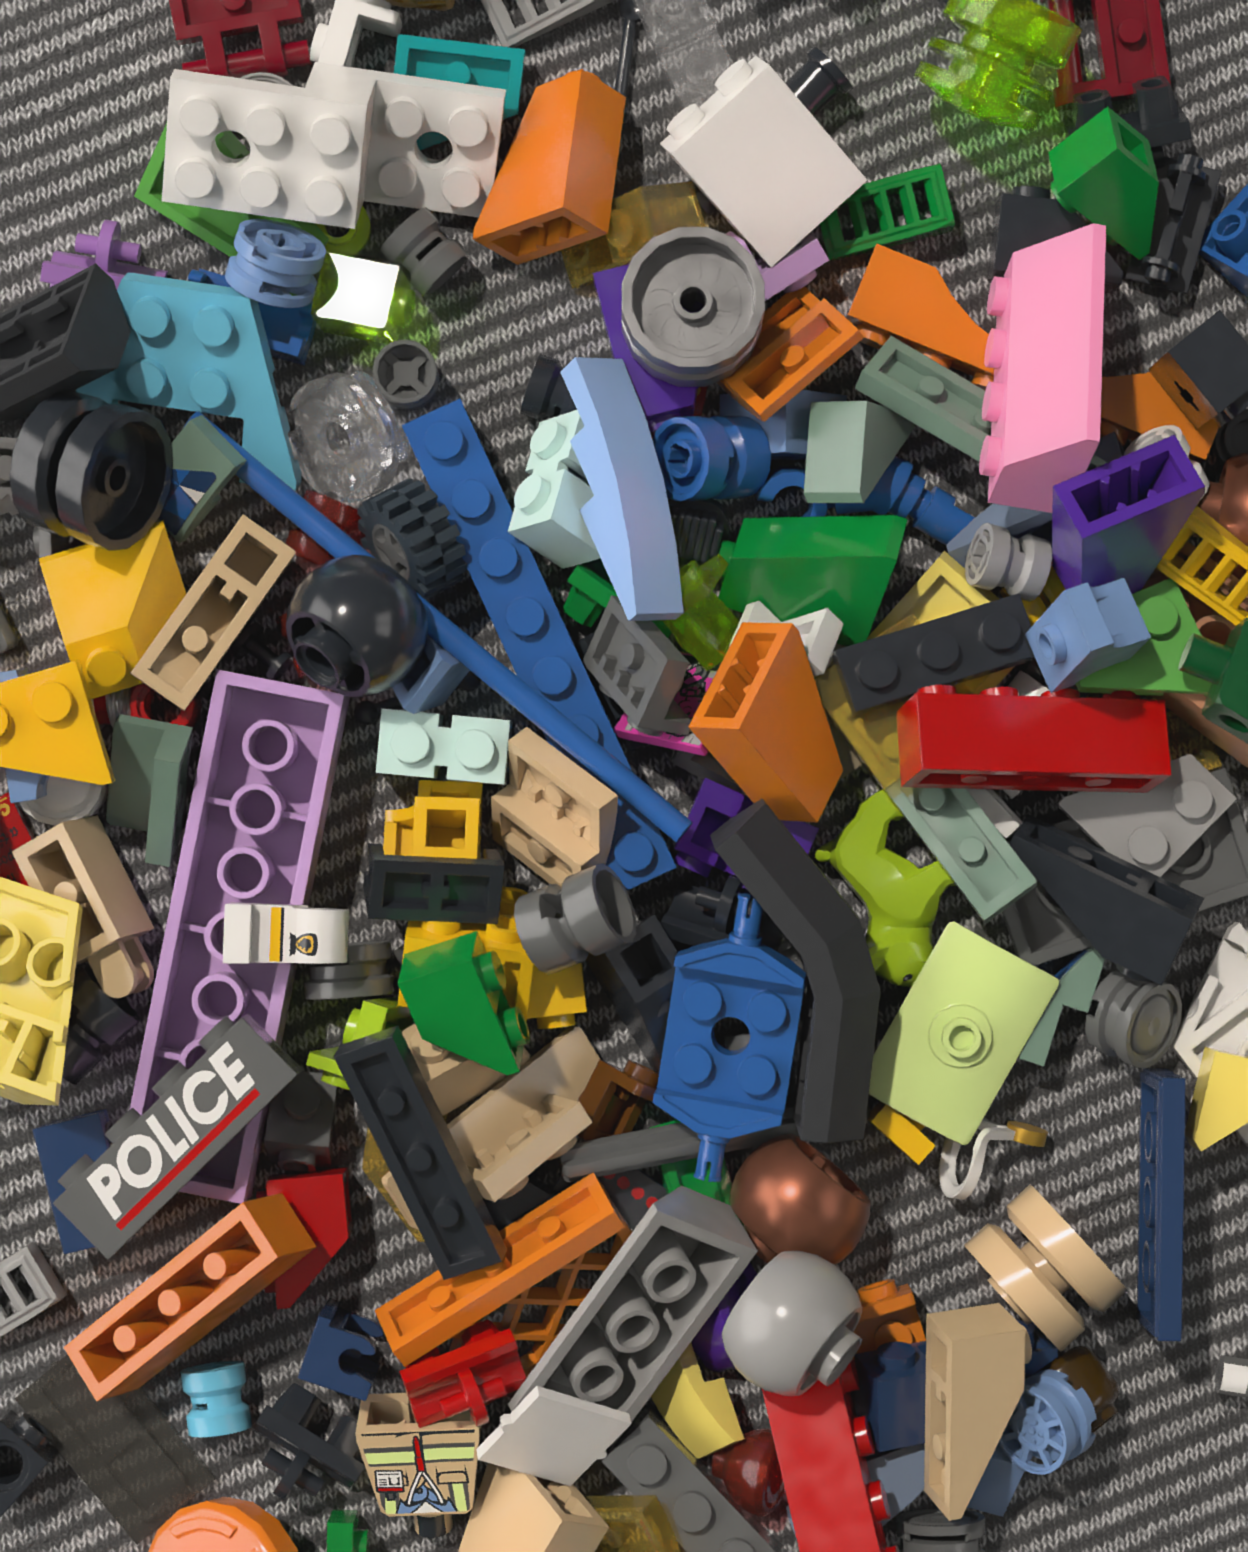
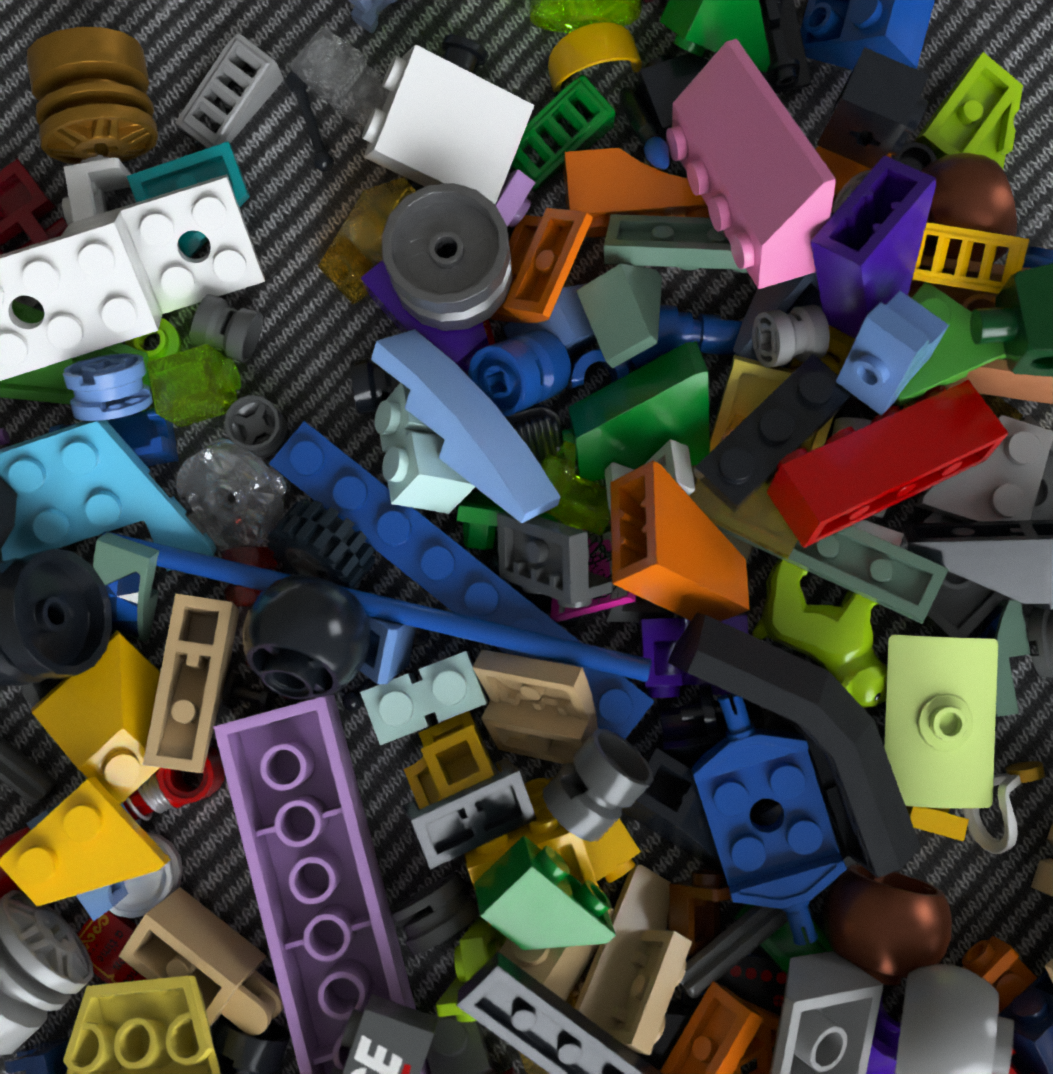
camera: 25 degrees left, 5 degrees down
sand green panel [106,714,193,867] -> none
white leg [223,902,349,964] -> none
orange slope [473,69,626,265] -> none
none -> yellow helmet [548,22,642,92]
none -> black piece [619,87,669,170]

